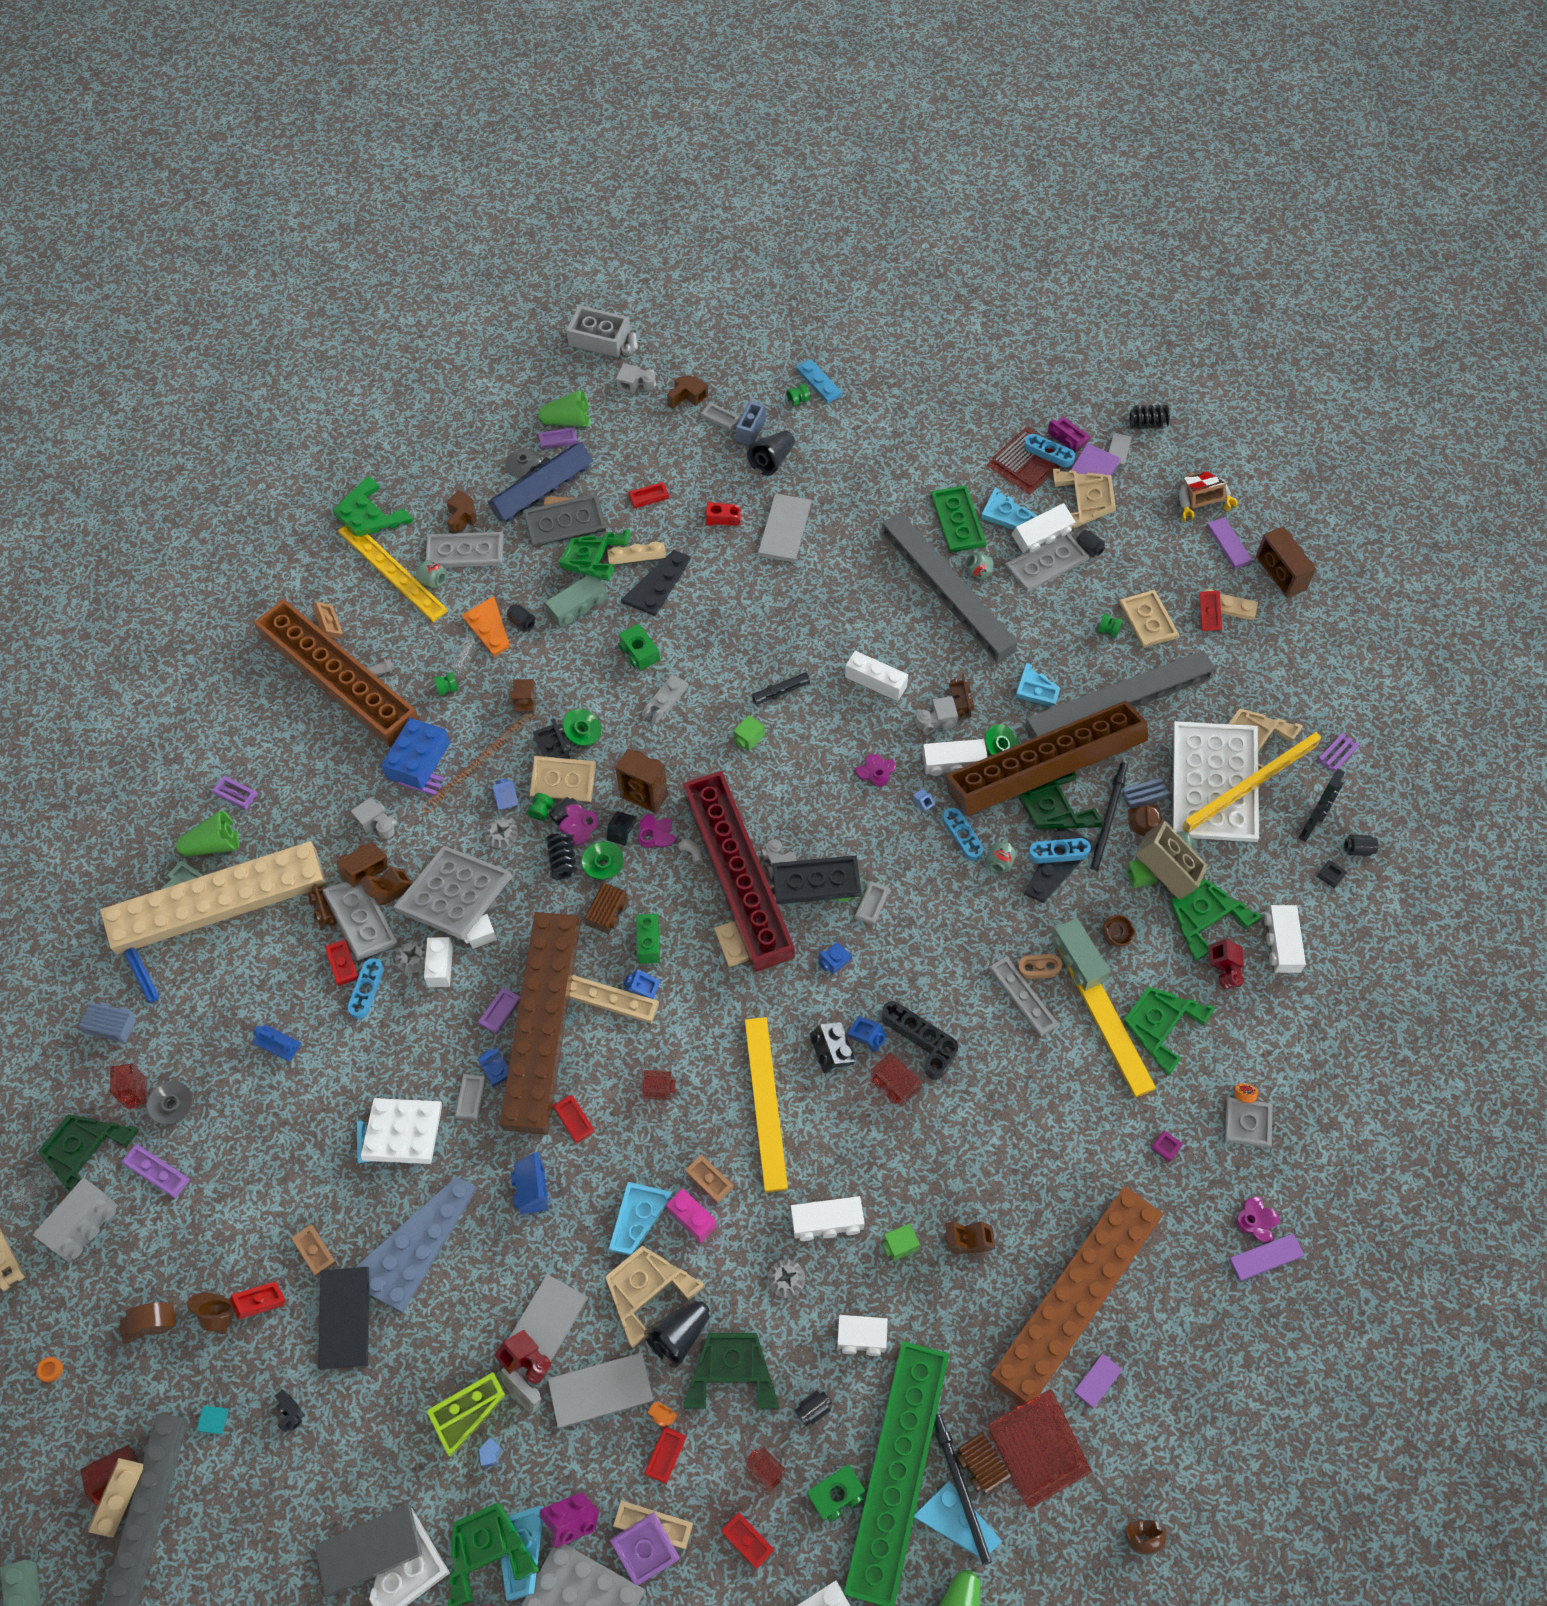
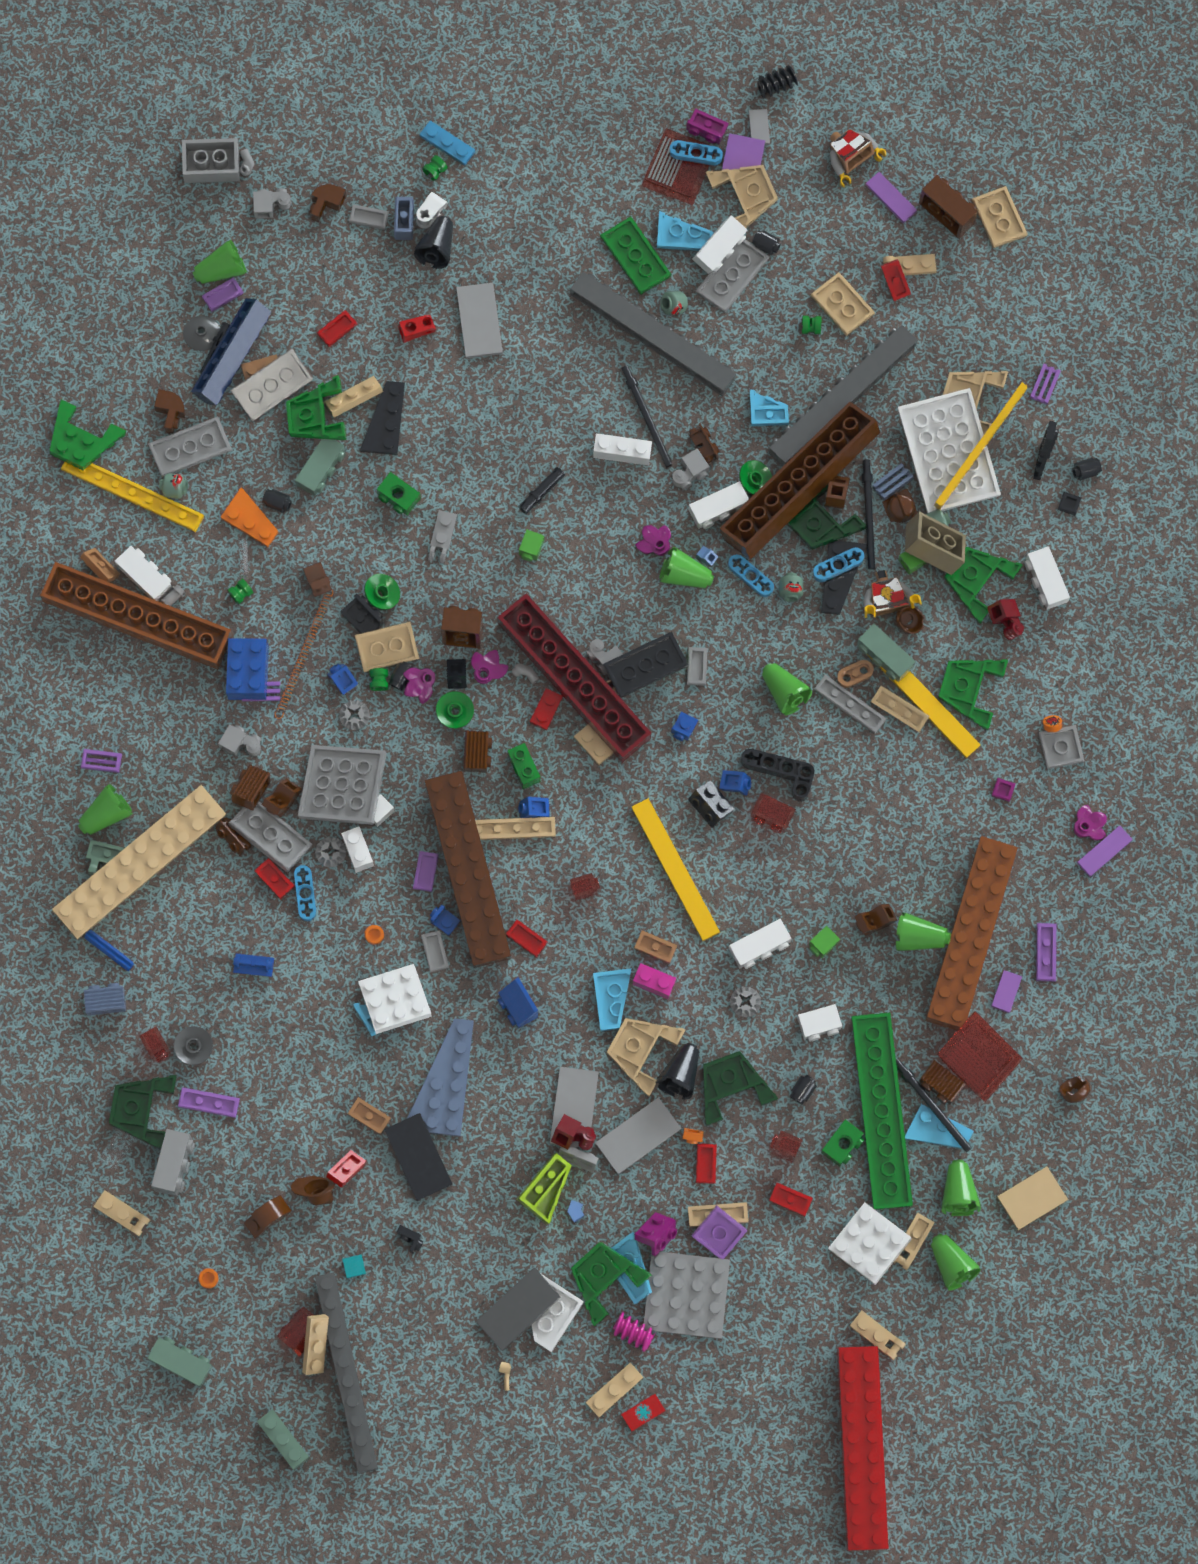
camera: 25 degrees left, 15 degrees up
black piece [546,833,577,880] -> none
none -> white brick [115,546,172,601]
none -> orange tile [365,925,384,945]
none -> white piece [416,192,448,229]
none -> red plate [530,688,563,730]
none -> black bar [621,365,673,468]
none -> bright green cone [659,546,714,588]
none -> bright green cone [762,663,812,716]
none -> reddish brown brick [825,476,850,509]
none -> torso [863,570,922,618]
none -> tan plate [871,685,930,732]
none -> bright green cone [896,912,951,951]
none -> tan tile [972,186,1028,248]
none -> medium lavender tile [1036,923,1057,982]

